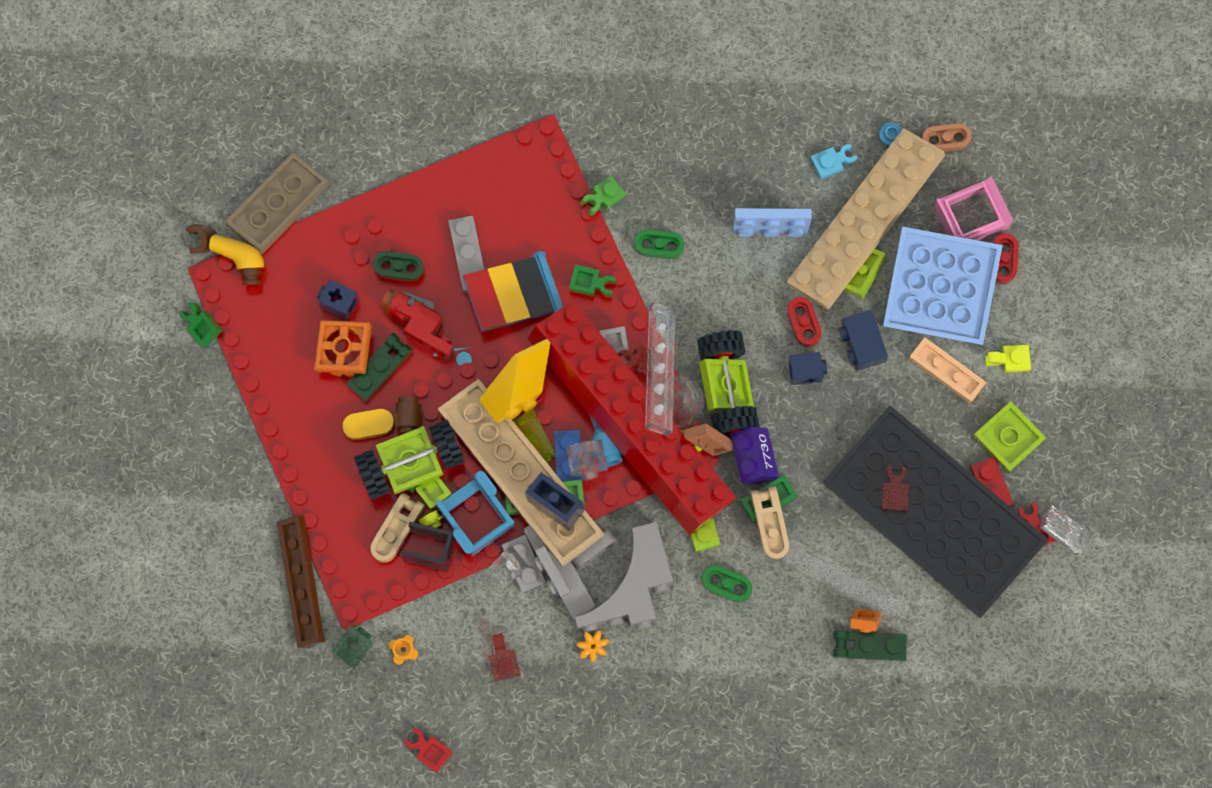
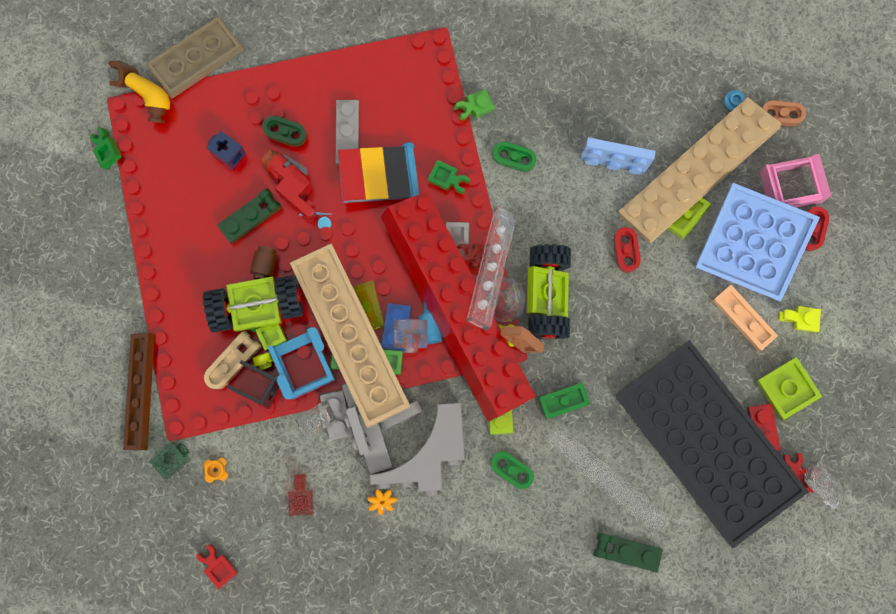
camera: 10 degrees right, 5 degrees up
orange piece [314,320,372,377] -> none
yellow tile [343,409,394,440] -> none
yellow slope [479,339,550,423] -> none
dark blue brick [525,472,585,531] -> none
dark purple brick [730,426,779,485] -> none
tan plate [750,486,789,559] -> none
dark blue brick [788,352,827,385] -> none
medium azure plate [810,144,857,180] -> none
dark blue brick [839,310,888,371] -> none
orange plate [850,609,881,633] -> none
clear red plate [881,465,909,511] -> none

